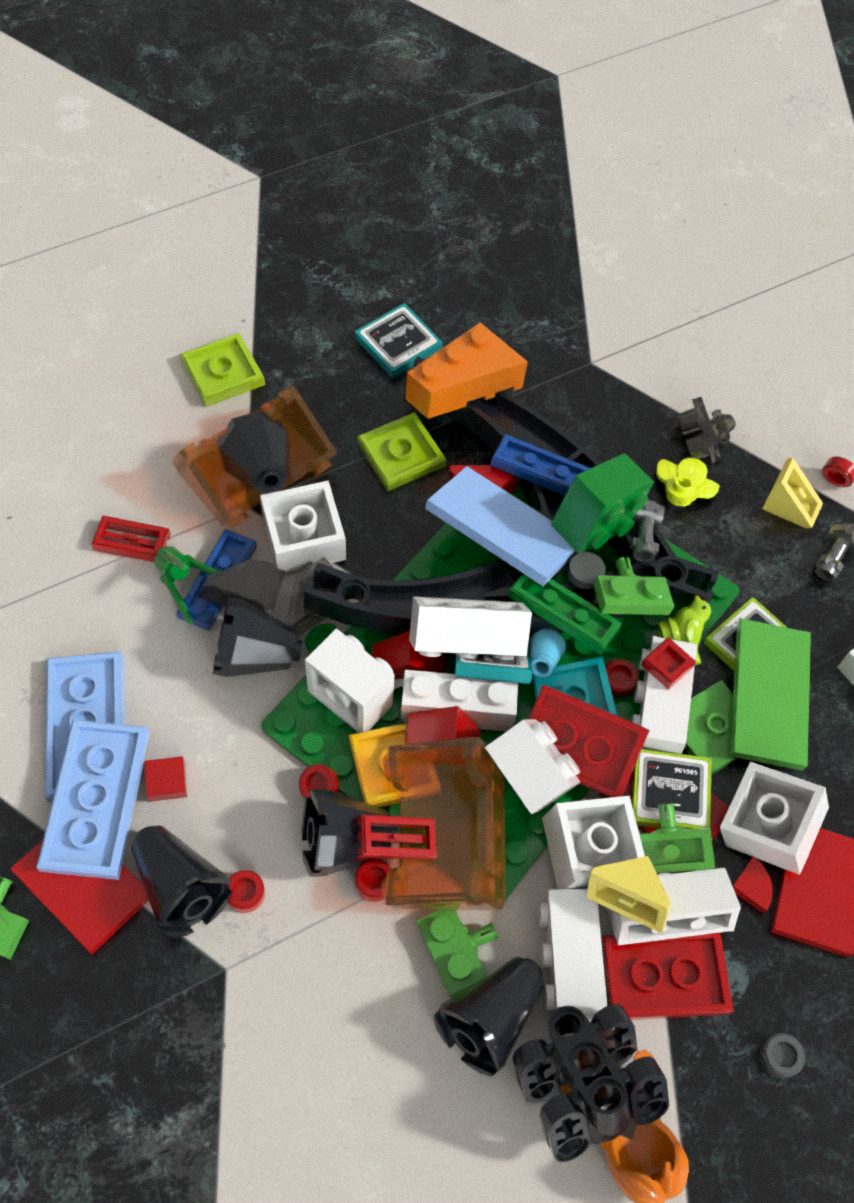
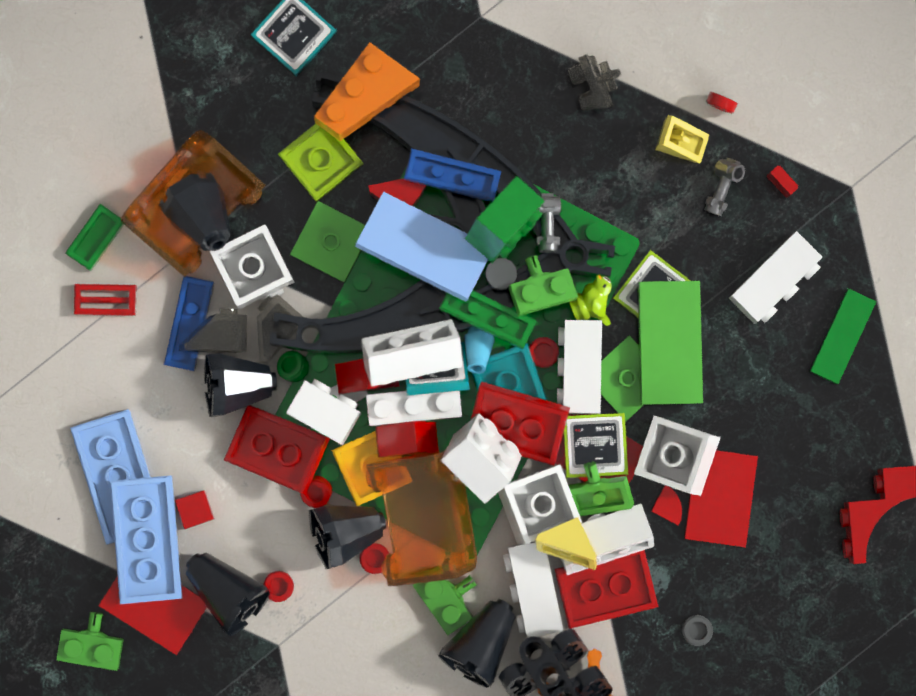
camera: 10 degrees left, 25 degrees up
green plant [154,546,224,624] -> none
lime tile [180,333,265,407] -> none
red tile [356,814,437,861] -> none
red tile [641,637,696,690] -> none
neon yellow plate [656,458,720,507] -> none
none -> green tile [65,204,126,271]
none -> red tile [224,405,330,495]
none -> bright green plate [290,201,365,283]

